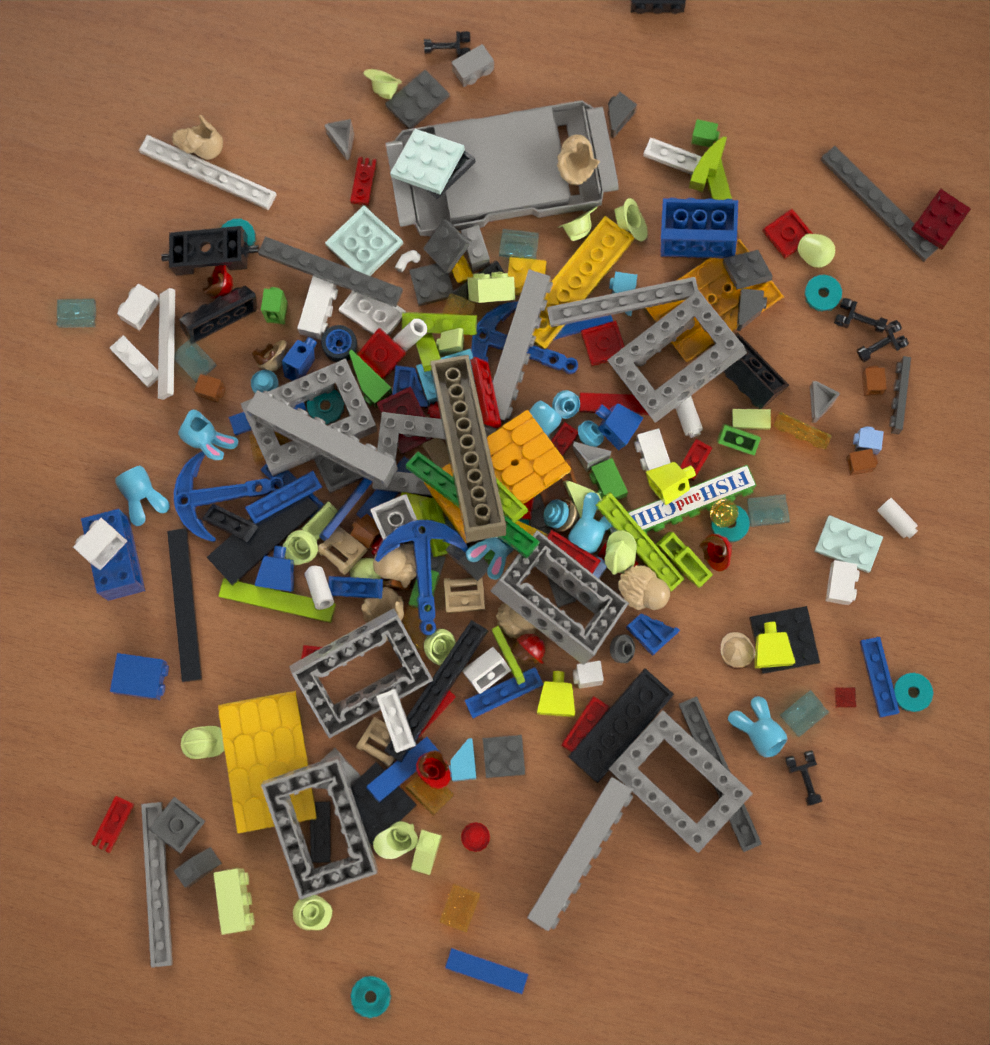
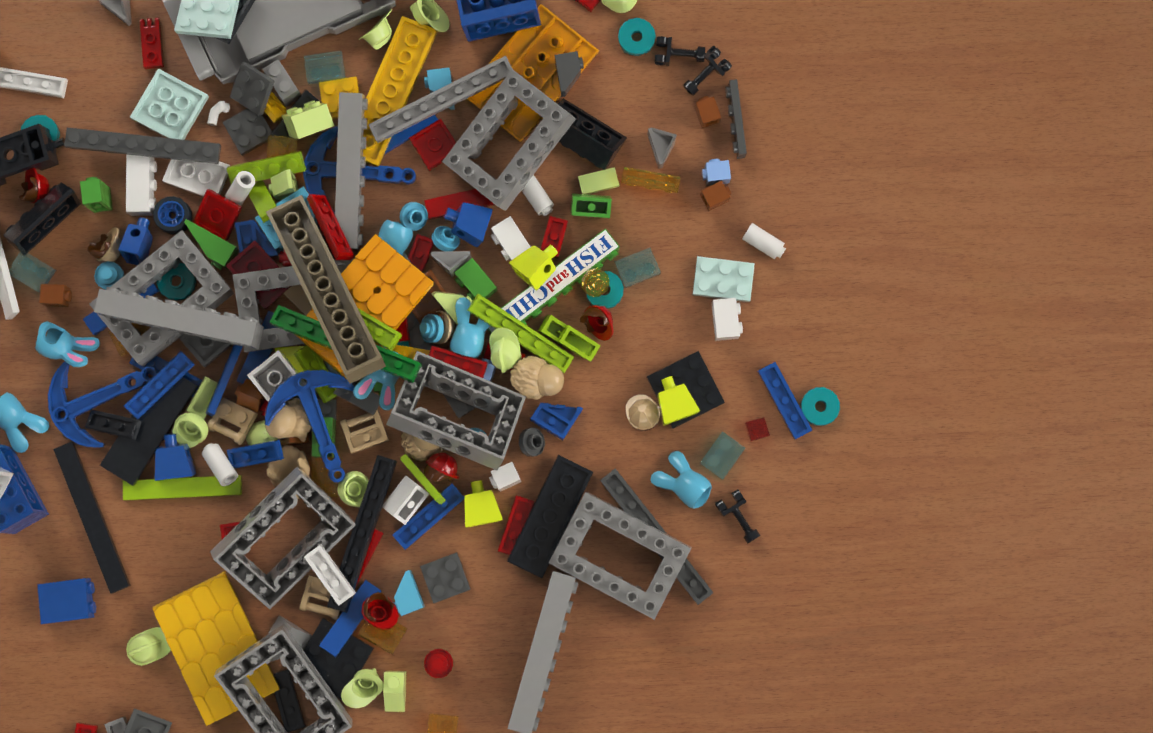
camera: 20 degrees left, 5 degrees up
dark grey plate [723,250,772,289] -> none

